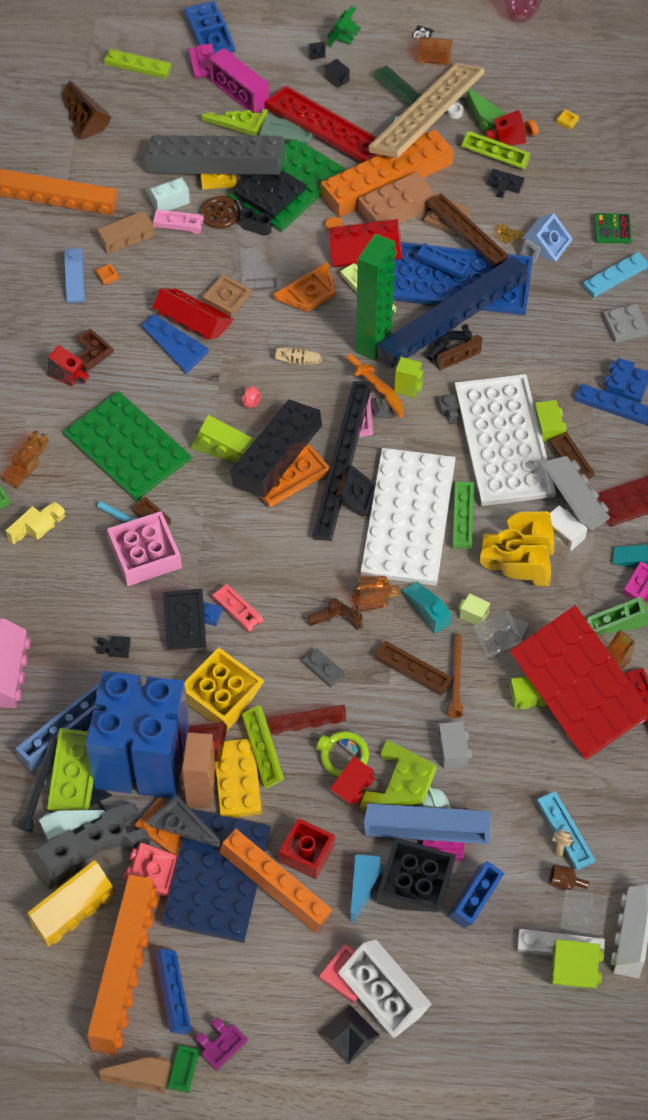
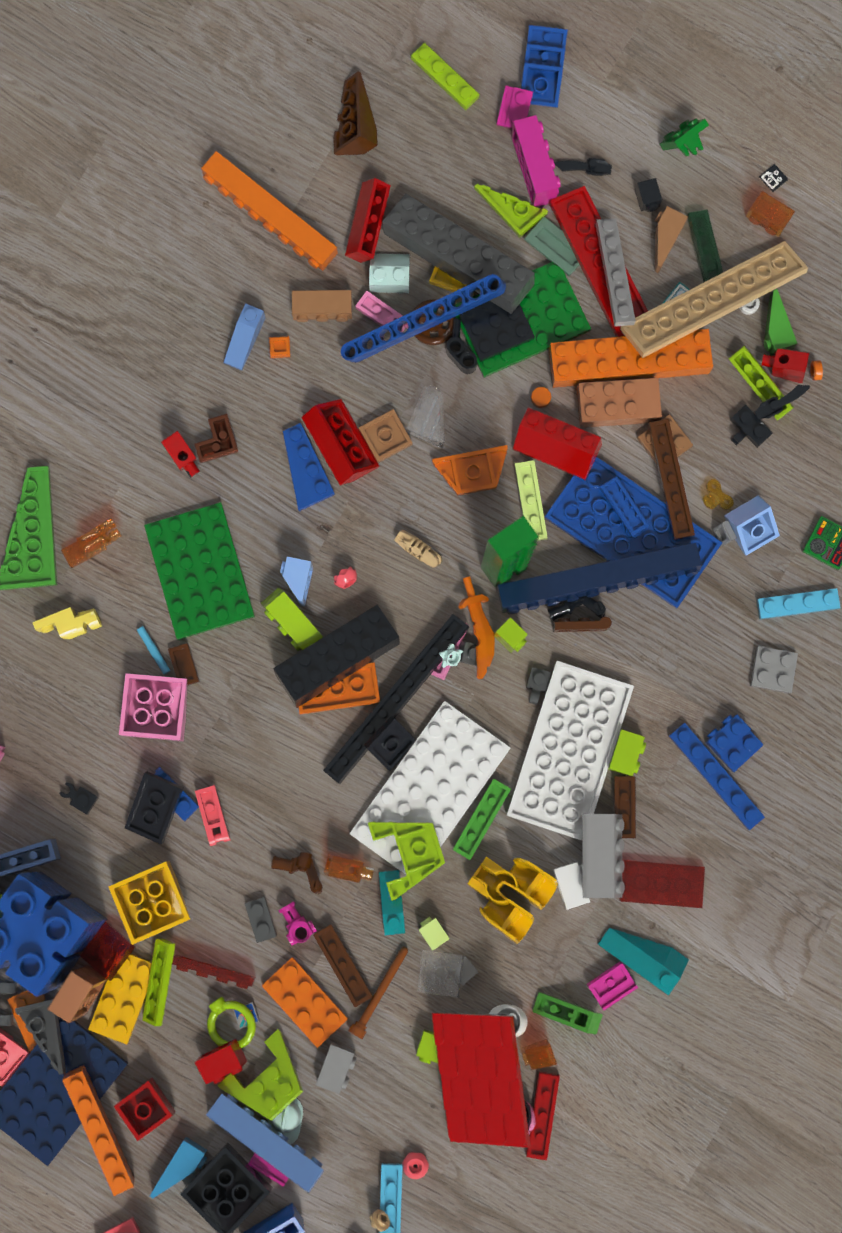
camera: 25 degrees right, 25 degrees up
black plate [308,41,326,60] -> none
none -> orange plate [262,957,348,1048]
none -> dark pink connector [278,901,317,946]
none -> light blue slope [280,556,313,607]
none -> blue beam [341,274,506,363]
none -> red brick [345,178,391,263]
none -> lime wing [368,822,445,901]
none -> coral plate [402,1152,429,1179]
none -> light aqua plate [439,643,463,668]
none -> black piece [554,158,612,176]
none -> light grey plate [596,218,636,326]
none -> medium nougat slope [655,206,688,273]
none -> black piece [754,385,810,420]

